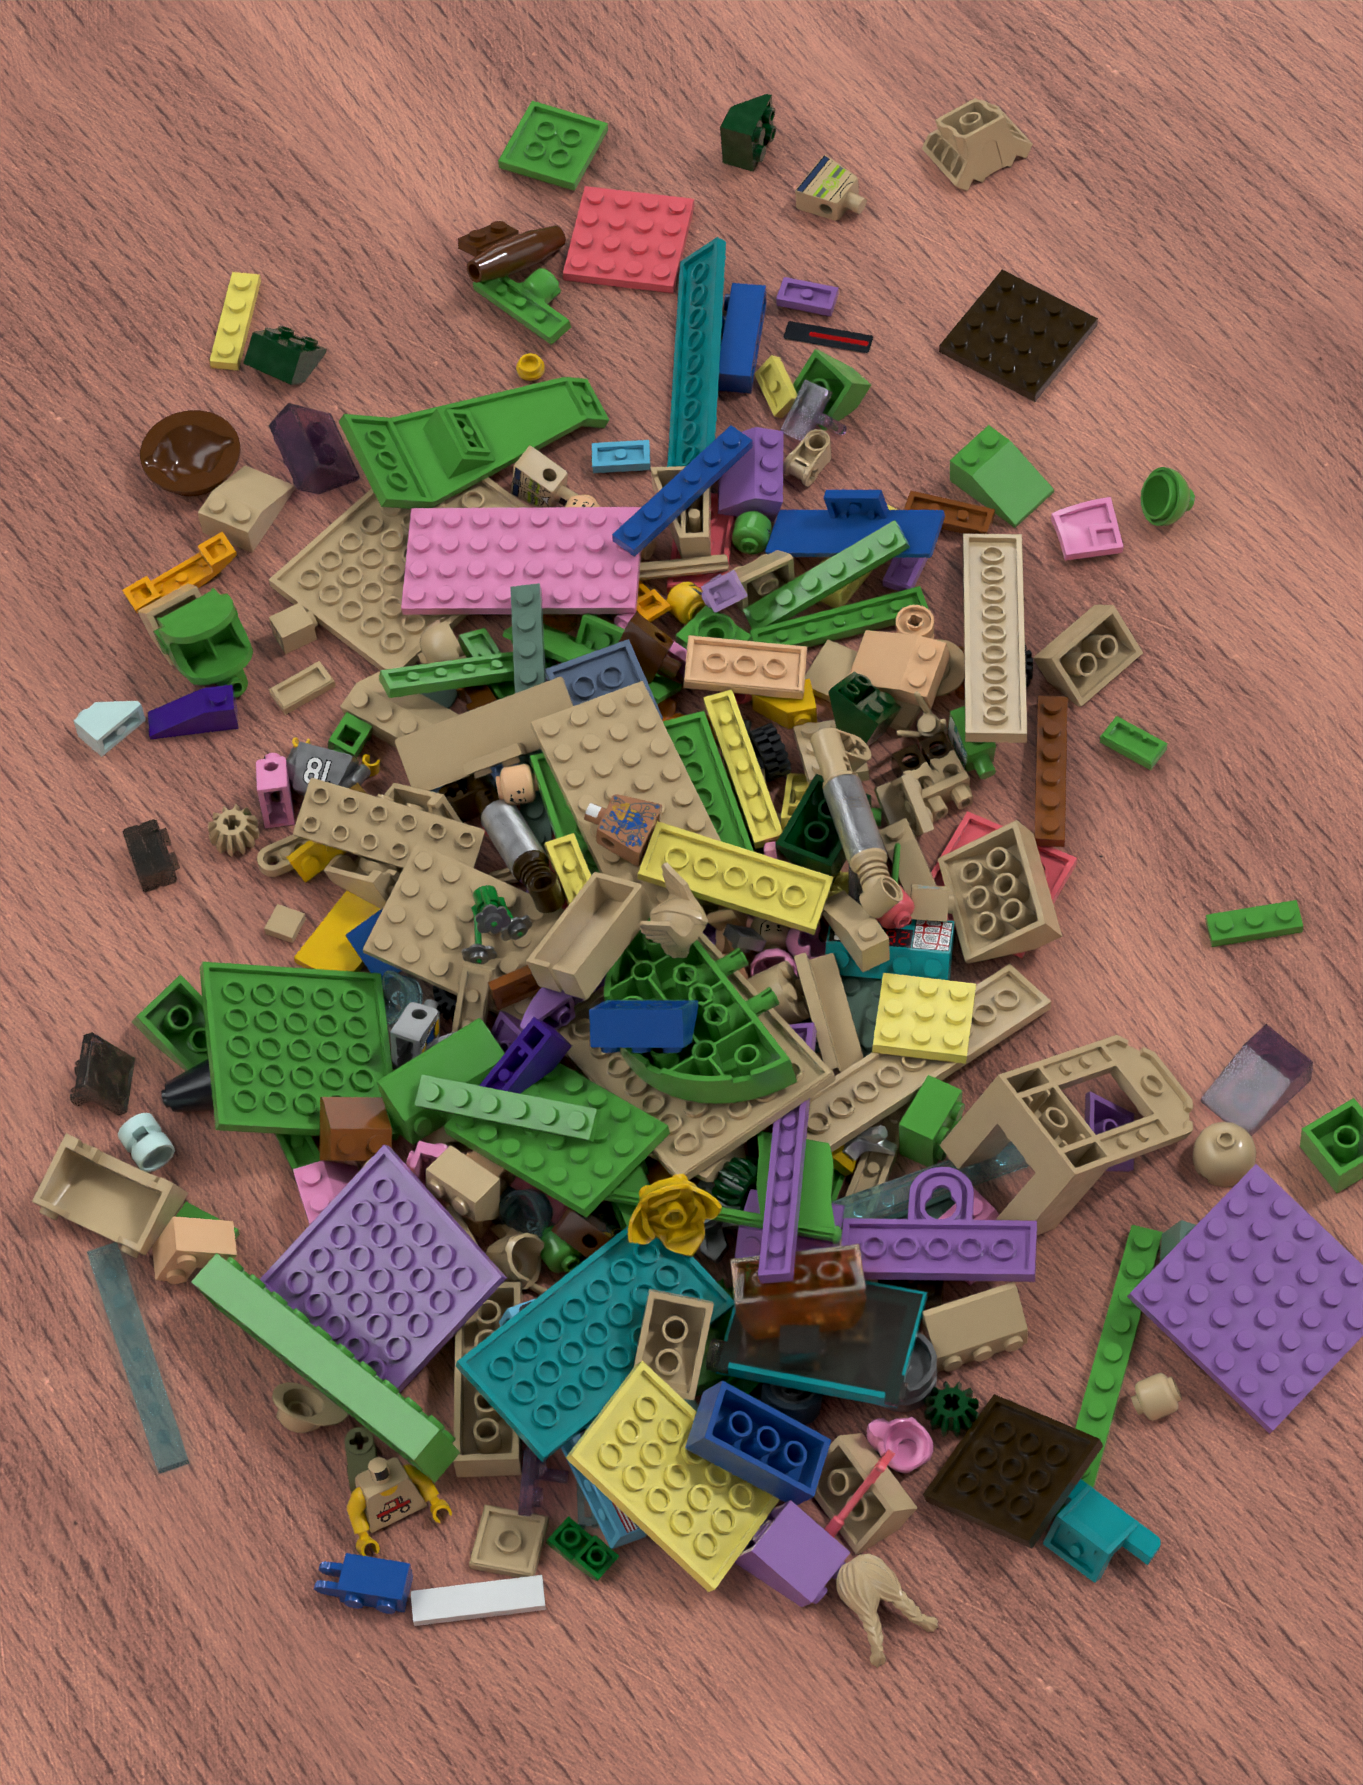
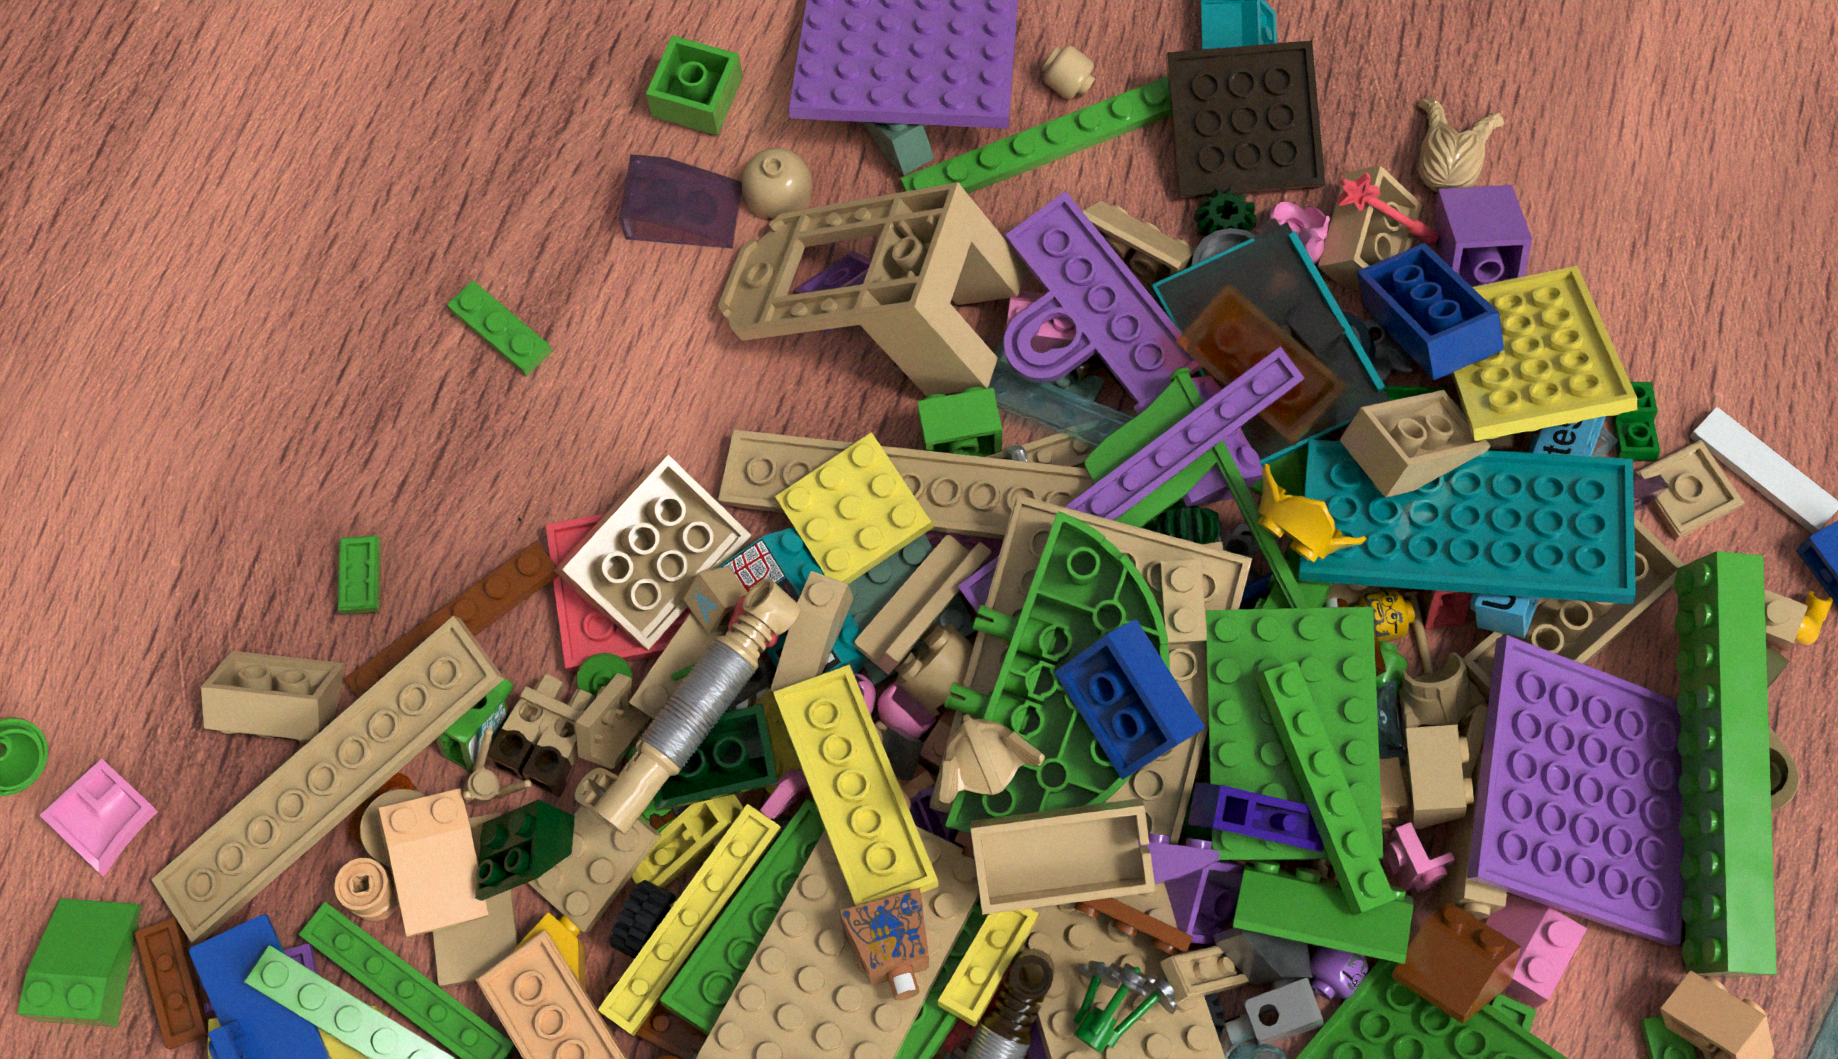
camera: 130 degrees left, 10 degrees up
none -> bright green piece [577,653,633,698]
none -> tan plate [1159,559,1207,644]

